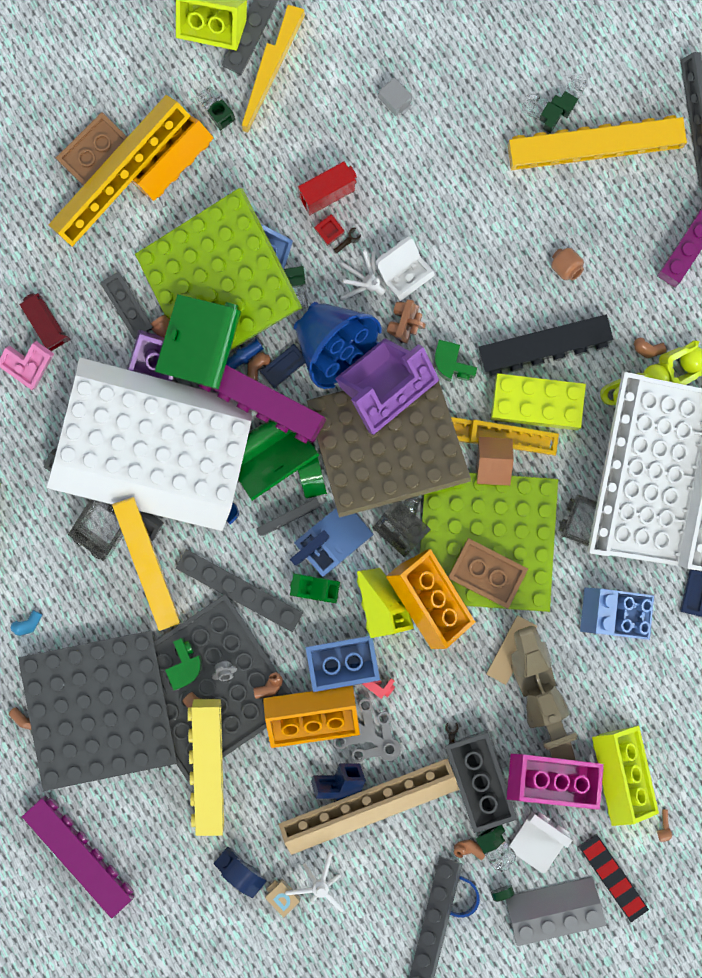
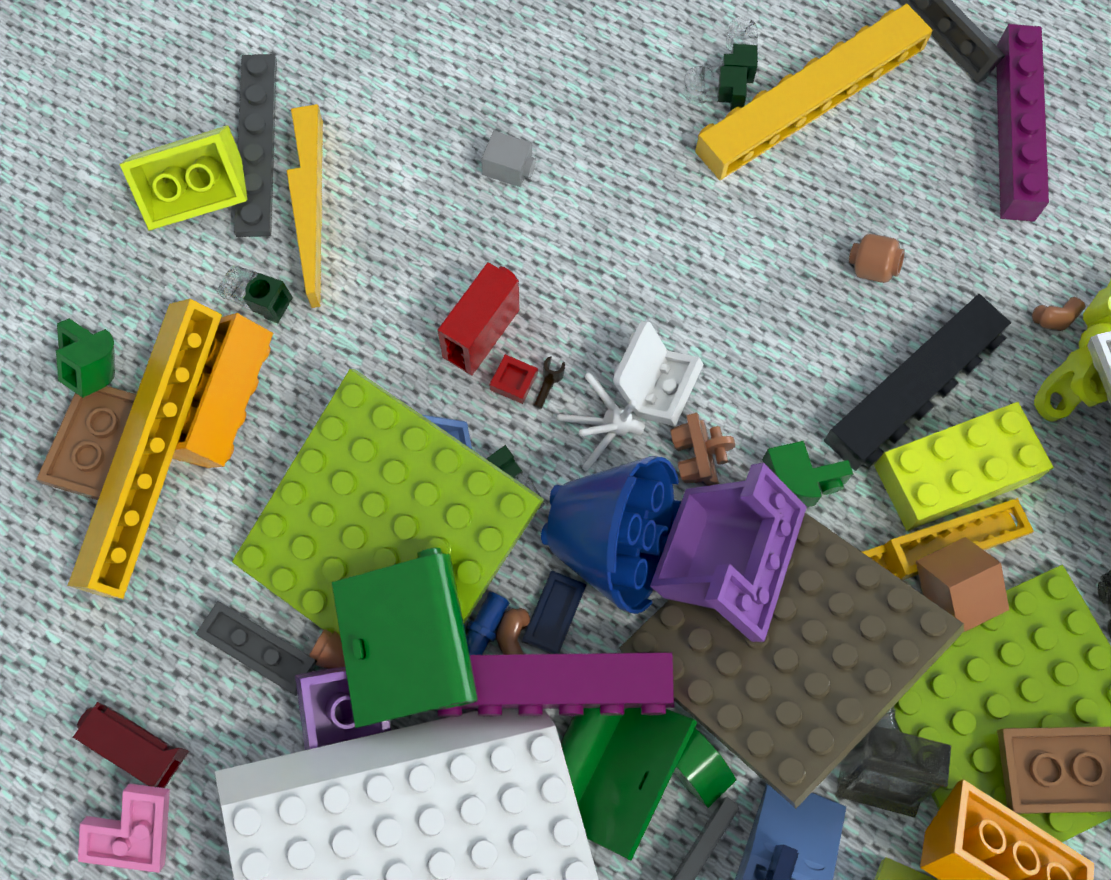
camera: 30 degrees left, 15 degrees down
none -> green brick [56,318,115,398]

